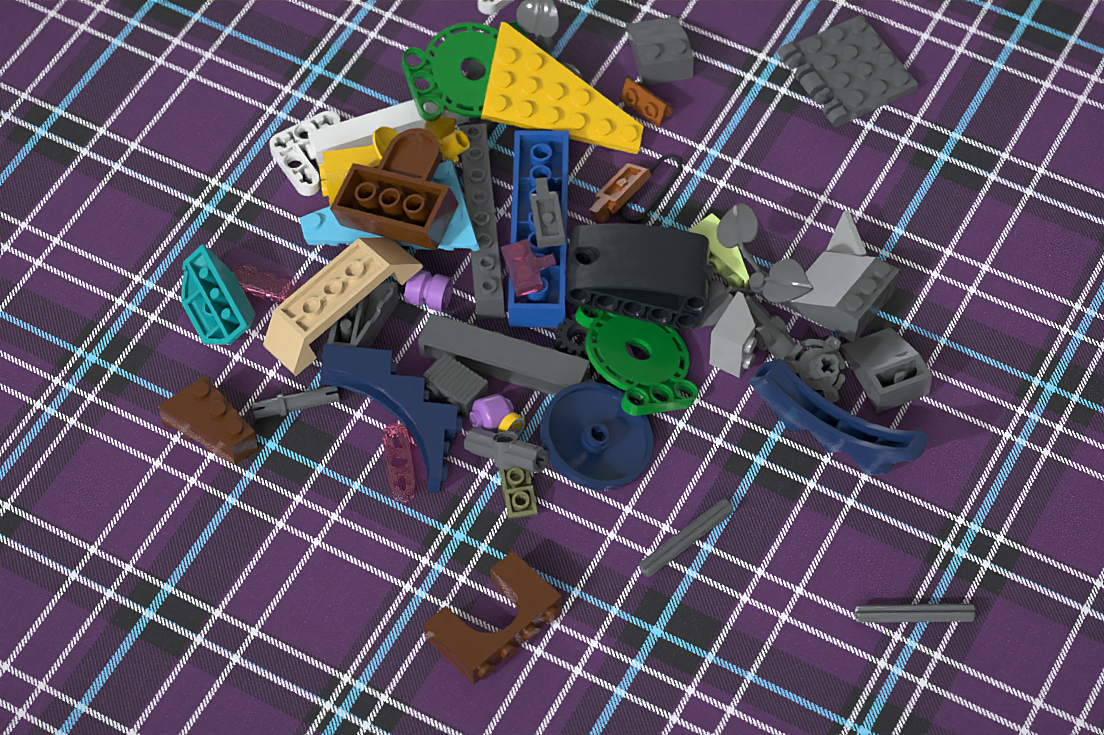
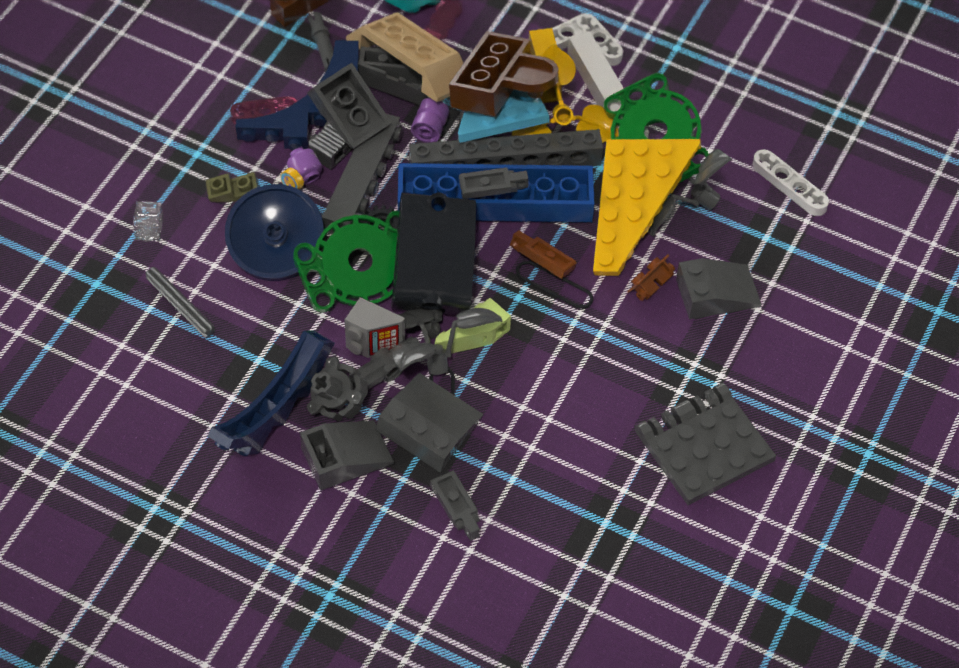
camera: 85 degrees right, 0 degrees up
reddish brown arch [423,550,562,685] -> none
dark grey piece [464,427,549,473] -> none
clear pink plate [501,239,556,297] -> none
light grey slope [826,210,867,256] -> none
dark grey axle [855,604,975,623] -> none
none -> clear brick [133,201,164,241]
none -> dark grey slope [307,63,391,149]
none -> dark grey hinge [430,470,480,541]

